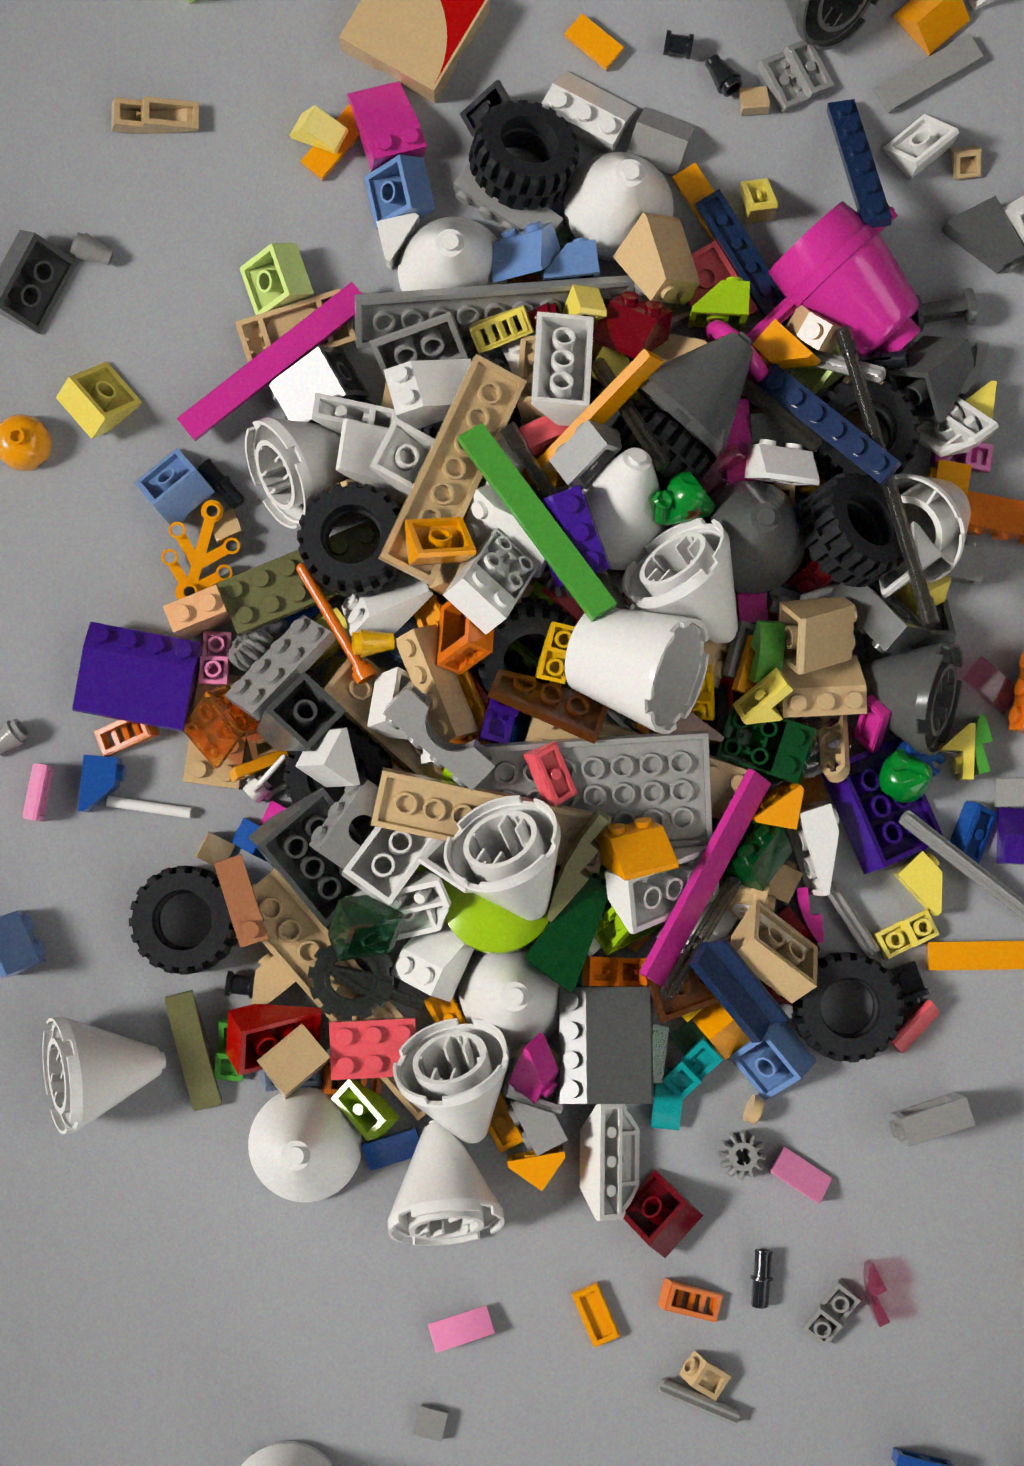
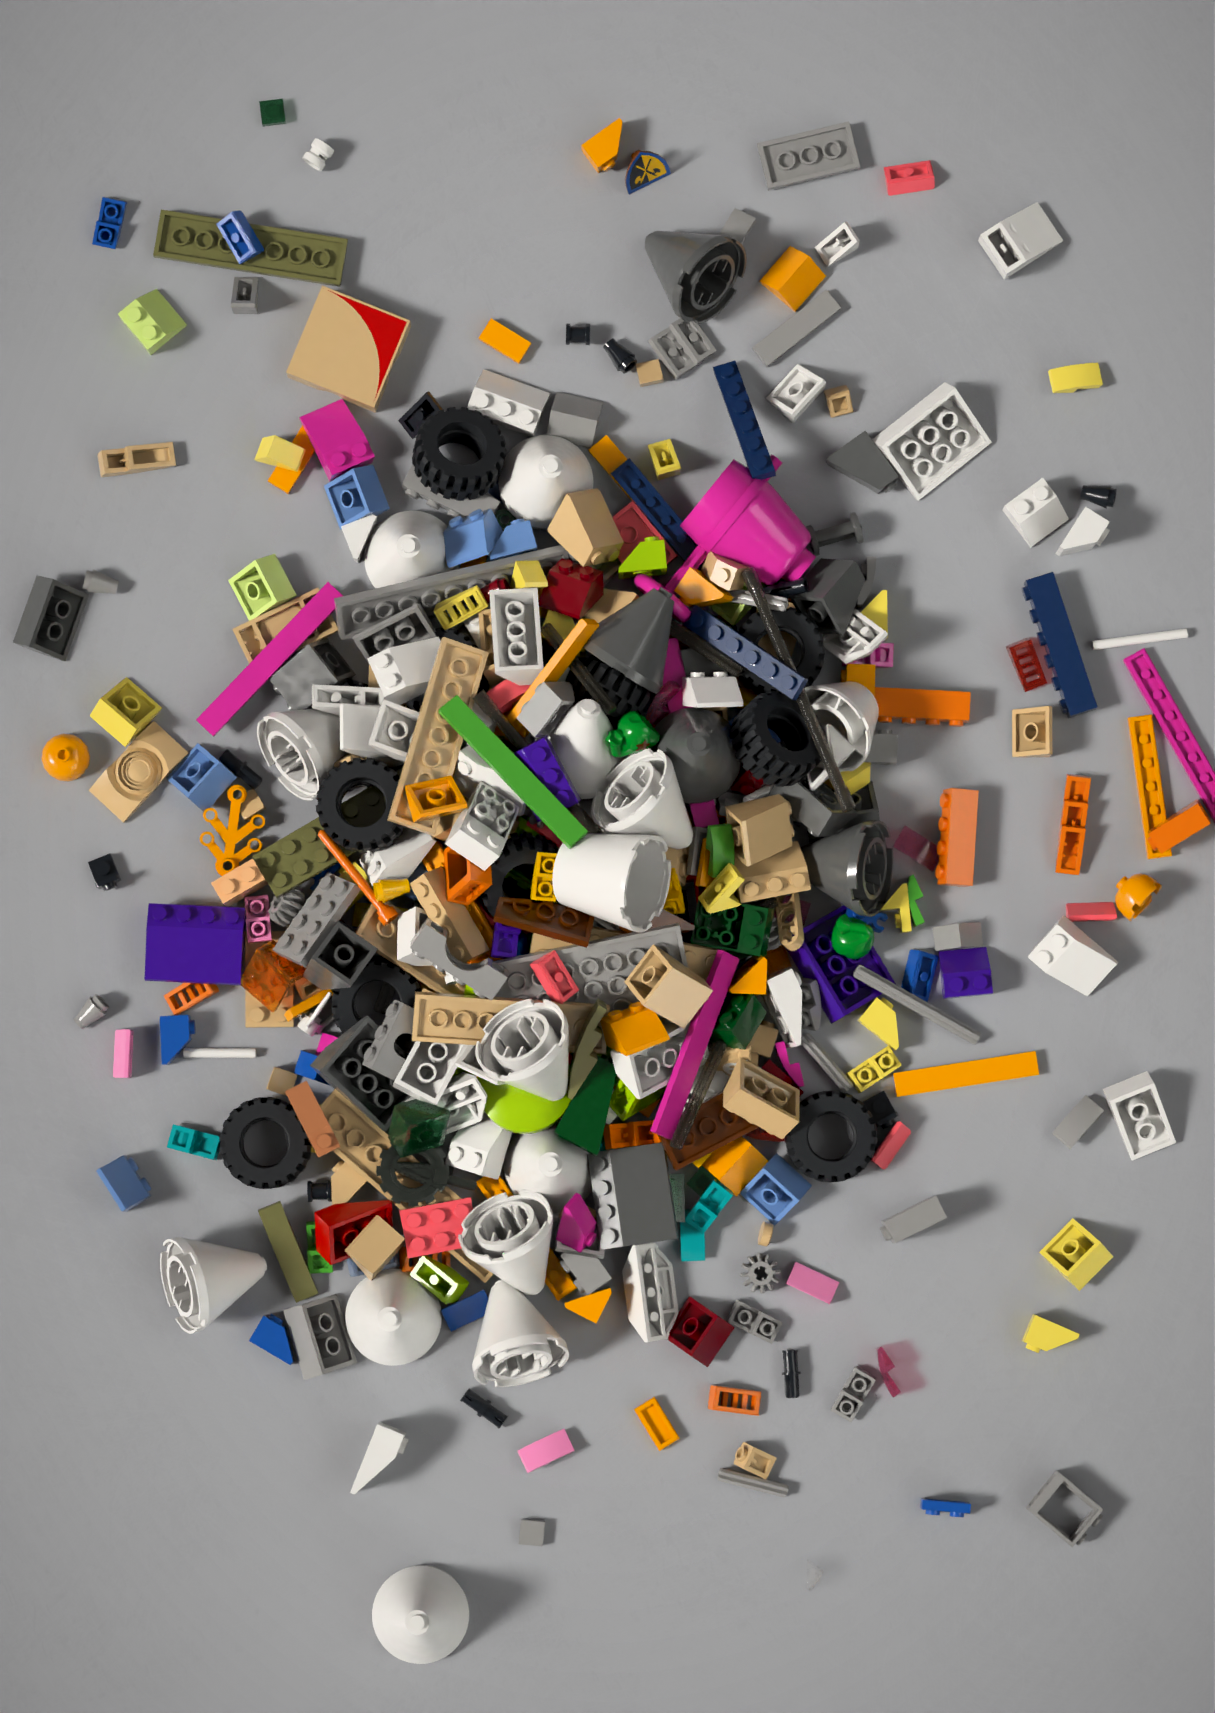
camera: 10 degrees left, 0 degrees up
white slope [295,727,360,787] -> none
dark blue panel [689,940,789,1043] -> none
dark pink tile [854,694,891,754] -> none
none -> black bracket [88,853,121,891]
none -> tan slope [89,721,189,823]
none -> teal slope [167,1124,220,1161]
none -> blue slope [249,1314,295,1365]
none -> light grey slope [283,1294,357,1380]
none -> white slope [350,1422,409,1495]
none -> black pin [460,1388,508,1429]
none -> tan slope [624,944,713,1028]
none -> light grey slope [726,1299,783,1344]
none -> light grey slope [800,977,821,1031]

